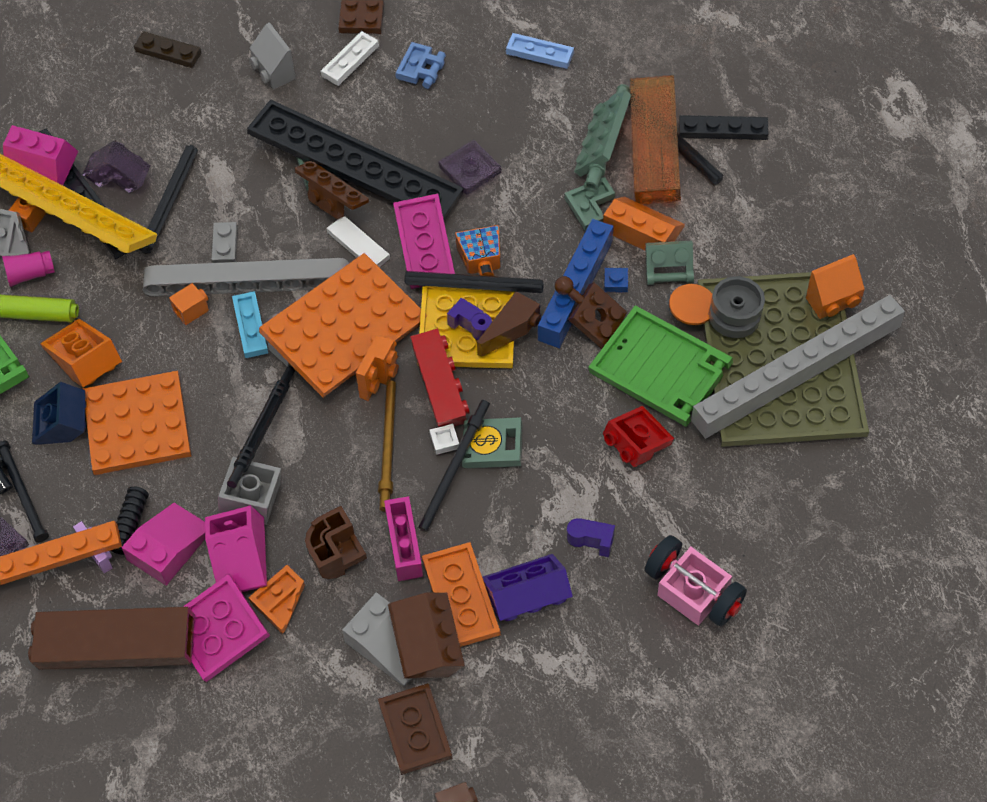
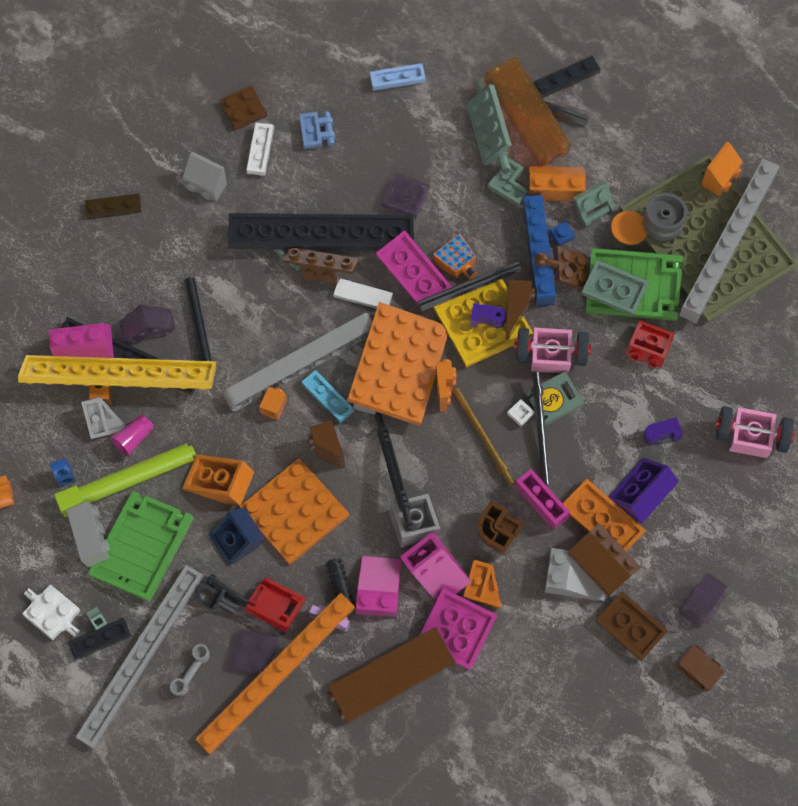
camera: 30 degrees left, 10 degrees up
light grey plate [212,222,238,263] -> none
red brick [410,328,470,427] -> none
none -> red container [244,578,306,632]
none -> reddish brown slope [307,420,345,469]
none -> bright pink brick [514,328,591,374]
none -> sand green plate [581,260,649,316]
none -> clear purple brick [680,573,727,628]

